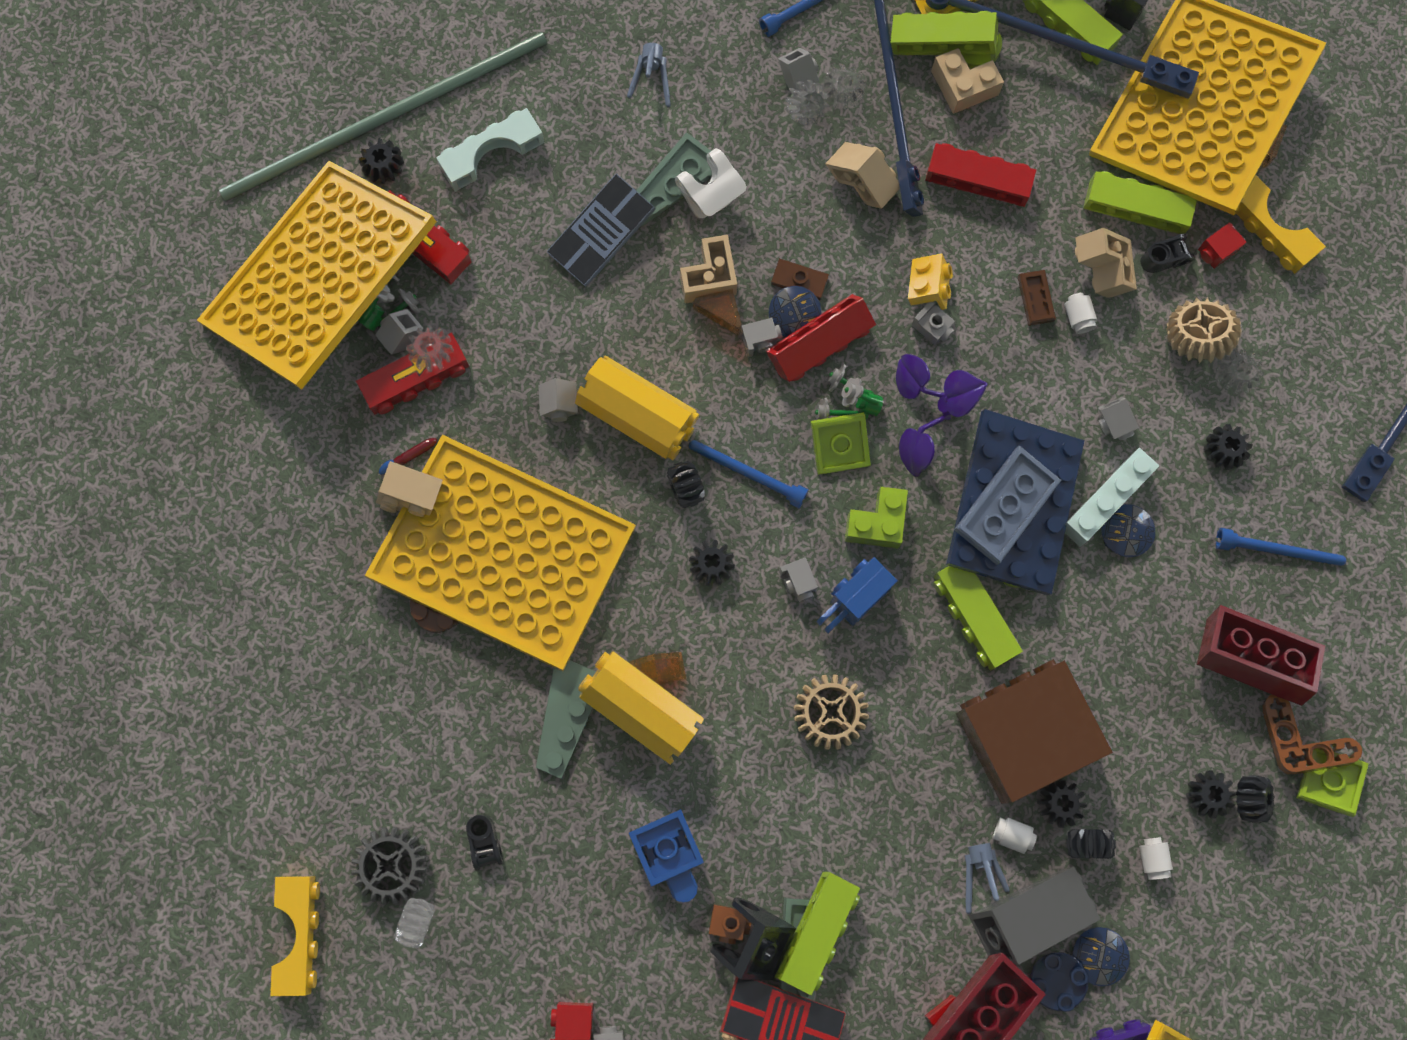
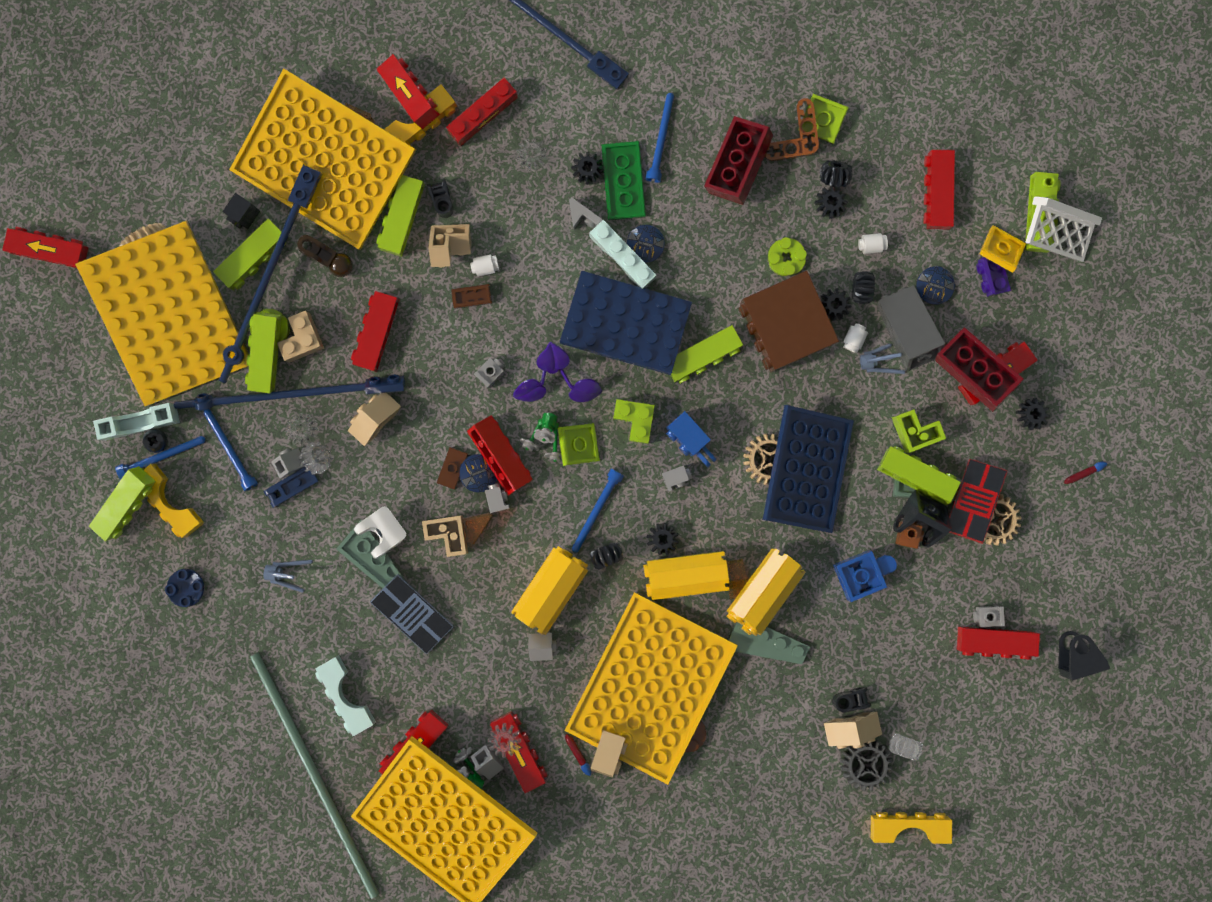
camera: 85 degrees left, 10 degrees up
black gear [359,138,404,184] -> none
yellow bracket [908,253,953,310] -> none
sand blue tile [954,446,1061,565] -> none
dark blue dish [1030,952,1088,1012] -> none
light grey brick [1098,397,1139,441] -> none
tan gear [1166,297,1242,364] -> none
red brick [1198,222,1247,269] -> none
none -> dark blue plate [263,465,319,508]
none -> dark brown piece [297,235,353,277]
none -> red brick [376,54,440,129]
none -> red brick [446,77,518,146]
none -> light grey slope [569,197,602,230]
none -> green tile [601,141,646,220]
none -> yellow brick [643,551,729,600]
none -> dark blue plate [762,405,854,533]
none -> lime plate [768,237,807,276]
none -> tan brick [824,712,882,749]
none -> lime brick [891,410,946,453]
none -> red brick [923,150,955,230]

